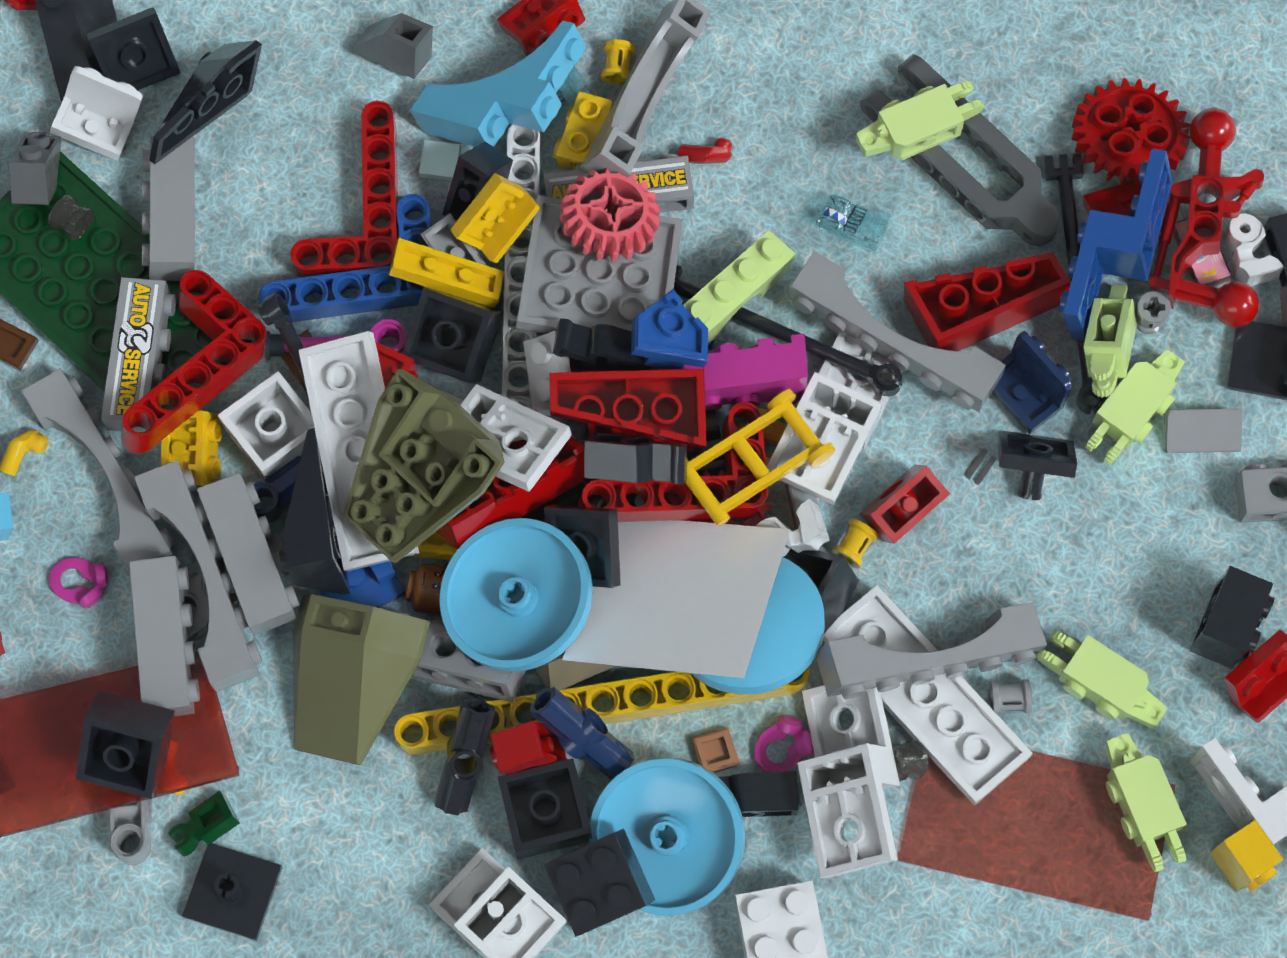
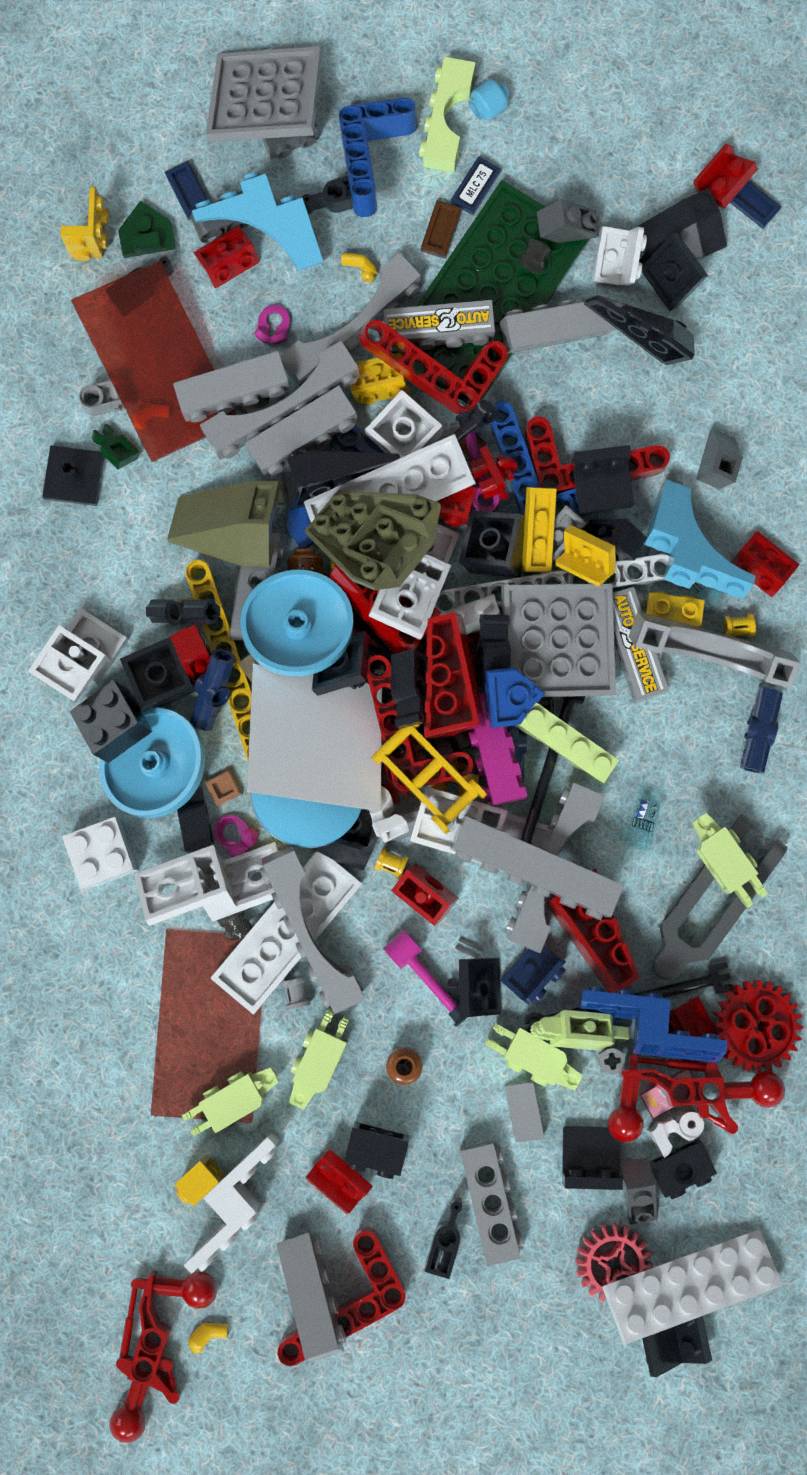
camera: 85 degrees right, 10 degrees up
black brick [76,691,175,799] -> none
light aqua tile [419,140,461,181] -> none
coral gear [560,168,660,264] -> none
red arm [678,138,733,164] -> none
none -> dark pink piece [383,930,468,1027]
none -> dark orange head [386,1047,423,1085]
none -> light grey brick [450,816,624,920]
none -> red hips [468,446,517,500]
none -> black bracket [572,445,634,514]
none -> dark blue piece [740,687,783,774]

